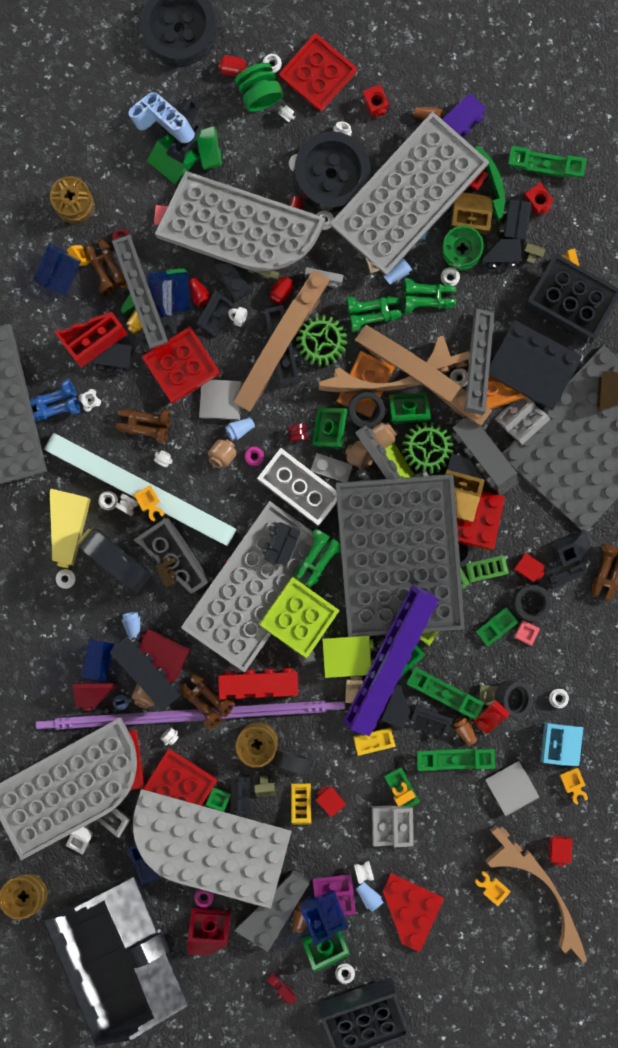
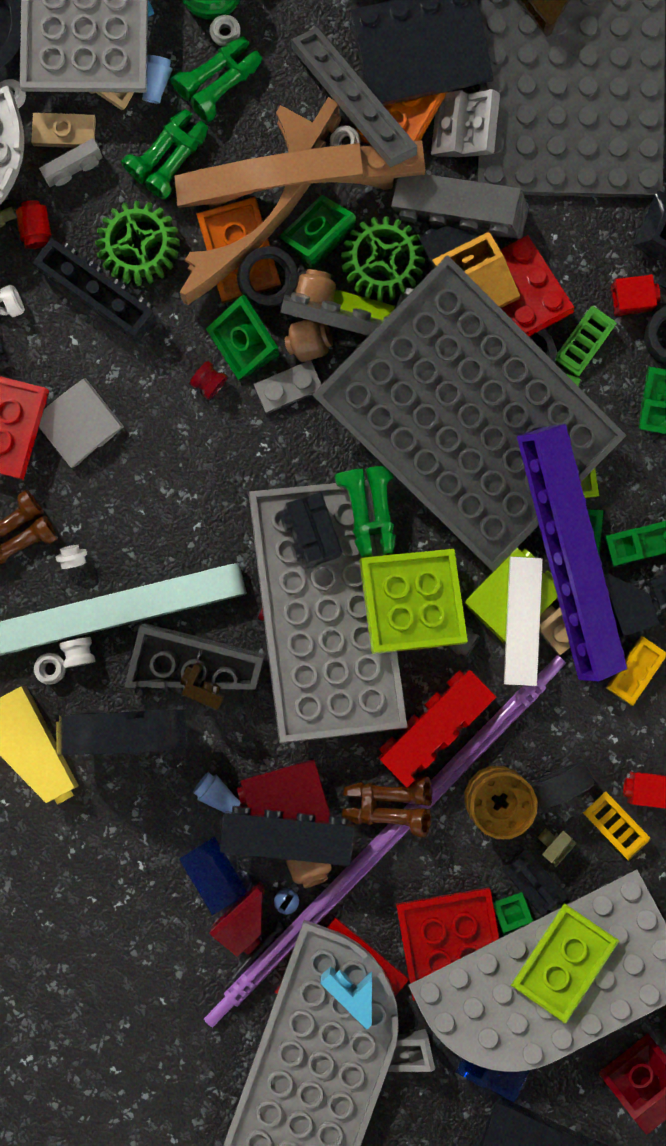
camera: 45 degrees left, 0 degrees up
white plate [56,569,75,589] -> none
white slope [66,827,93,855] -> none
light orange plate [134,485,164,522] -> none
white plate [161,727,178,745] -> none
dark pink plate [194,889,214,907] -> none
medium nougat head [208,439,236,468] -> none
light blue cone [225,417,255,441] -> none
medium nougat slope [234,270,330,412] -> none
dark pink plate [245,447,264,466] -> none
white brick [257,448,337,527] -> none
none -> tan plate [31,113,96,148]
none -> medium azure slope [320,966,372,1030]
none -> white tile [504,557,543,686]
none -> lime tile [510,903,619,1024]

